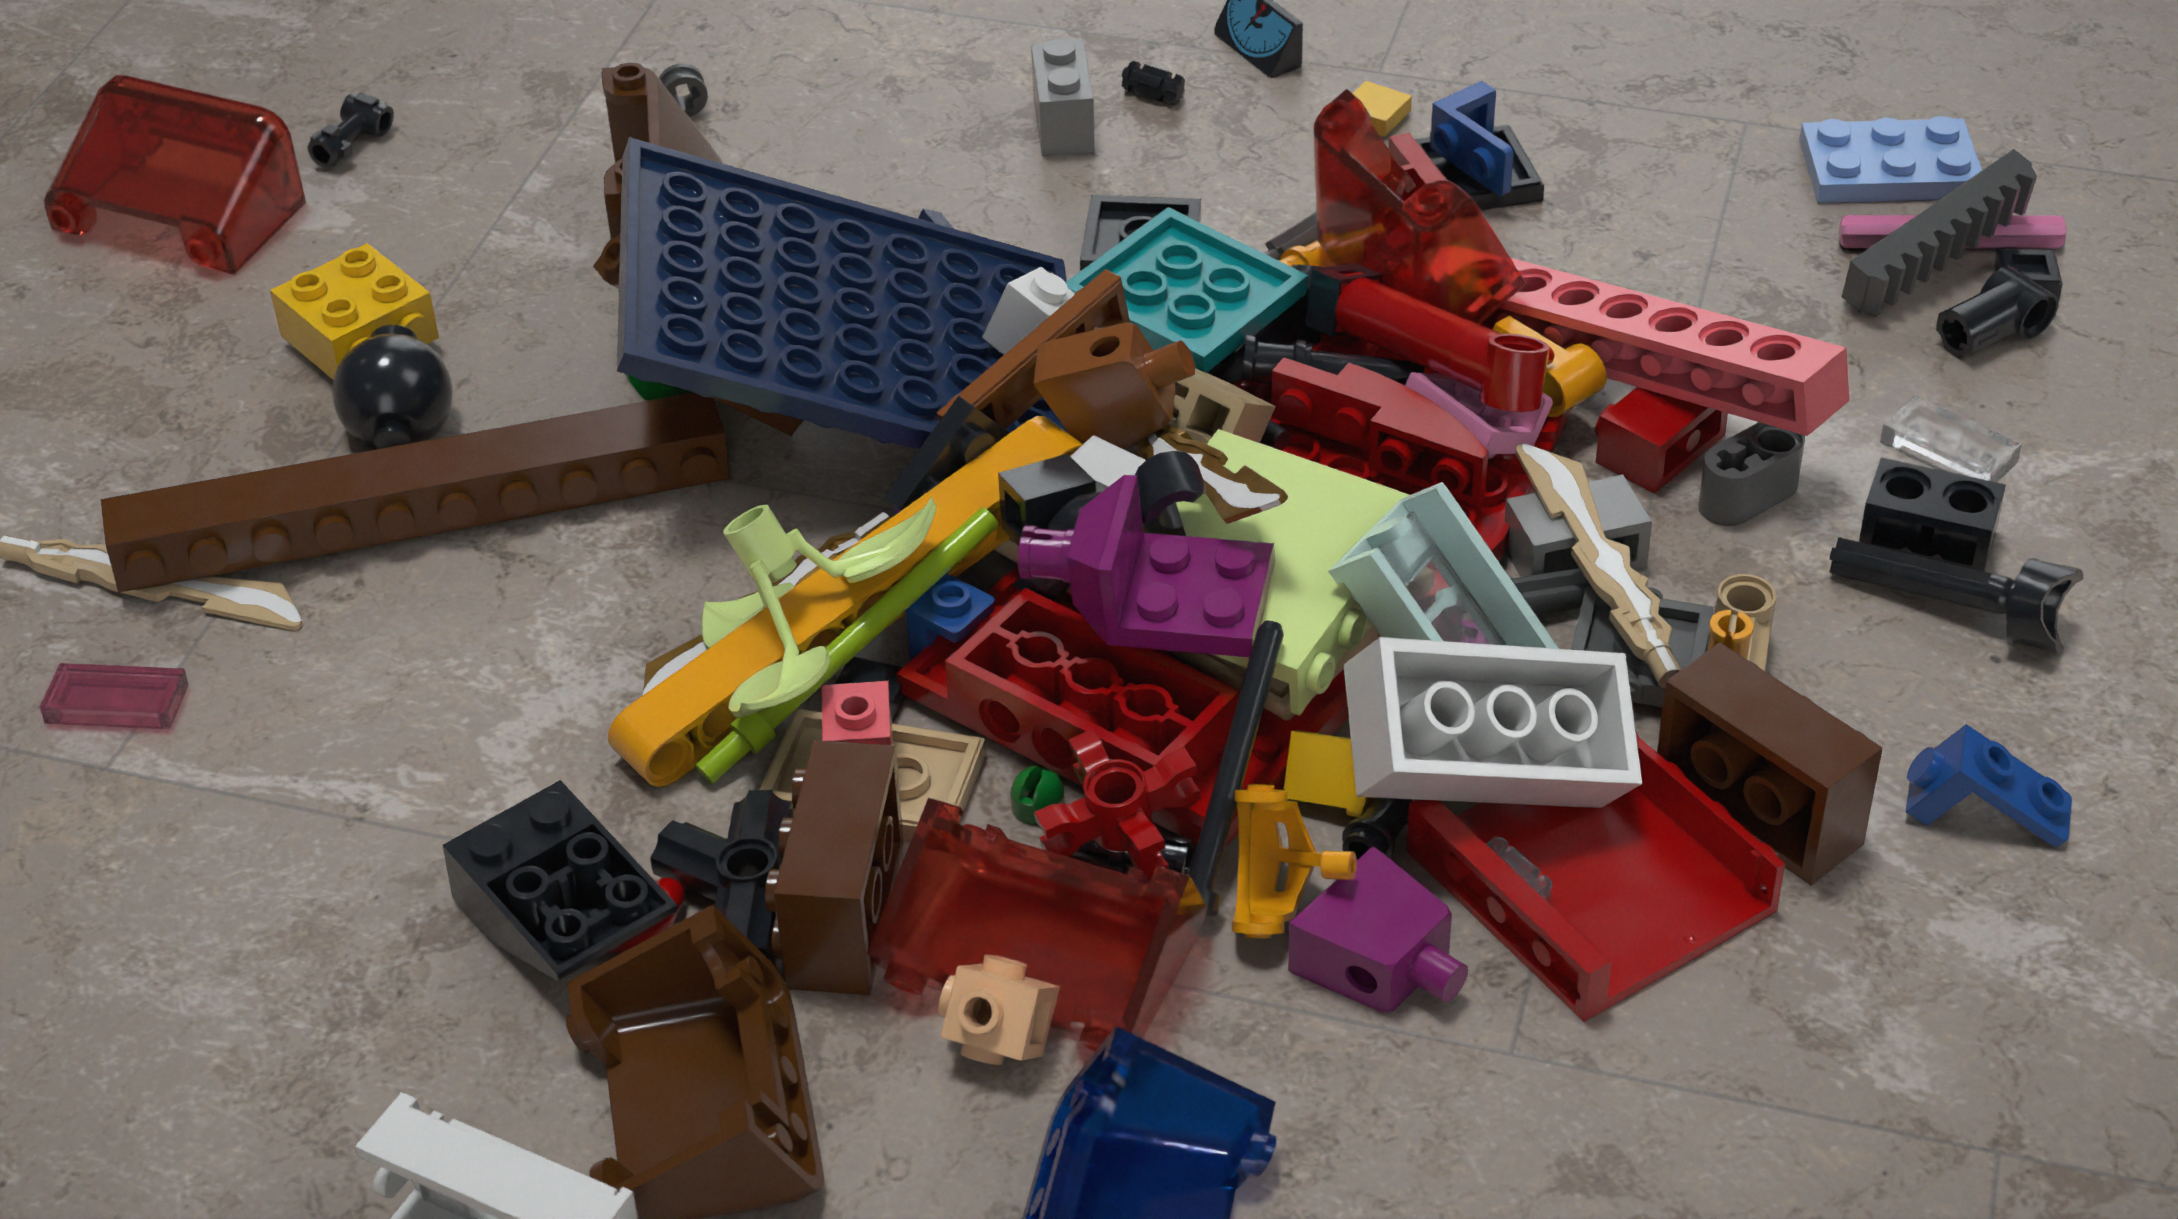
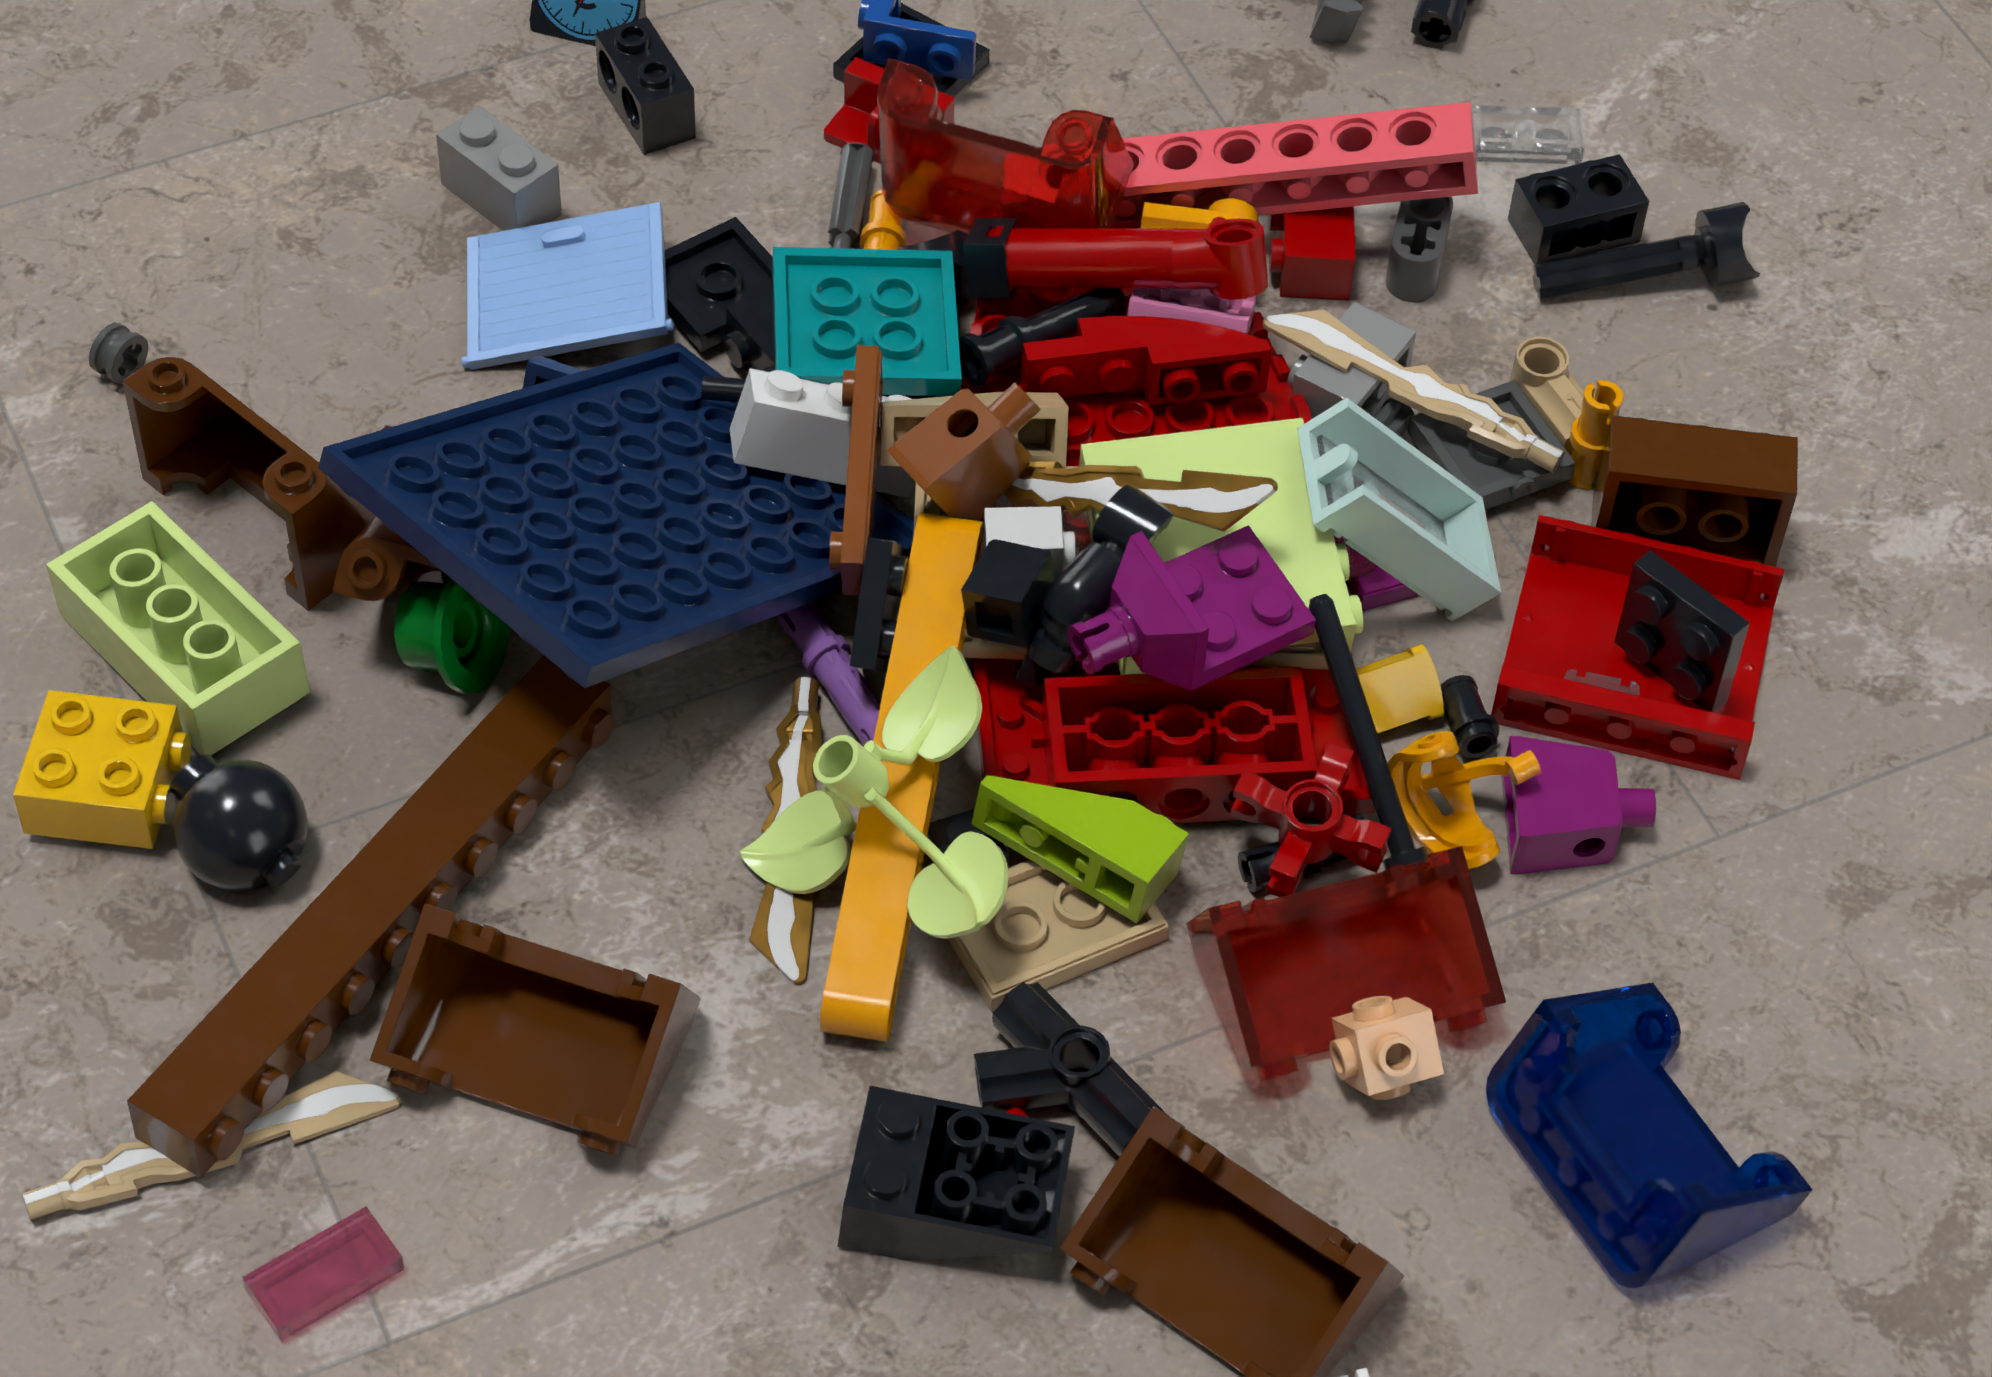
camera: 45 degrees left, 10 degrees up
lime bar [695,507,999,785] -> none
reddish brown brick [765,740,904,995] -> none
coral brick [821,681,893,745] -> none
blue bracket [906,573,995,661] -> none
green hinge [1010,766,1065,825] -> none
black piece [1121,61,1185,105] -> none
yellow tile [1339,81,1412,137] -> none
white brick [1344,637,1642,808] -> none
blue bracket [1905,724,2072,848] -> none
none -> yellowish green brick [46,501,311,756]
none -> reddish brown windscreen [369,903,701,1156]
none -> light blue piece [462,202,674,370]
none -> black brick [595,17,696,155]
none -> lime slope [971,775,1189,923]
none -> black plate [1614,550,1750,713]

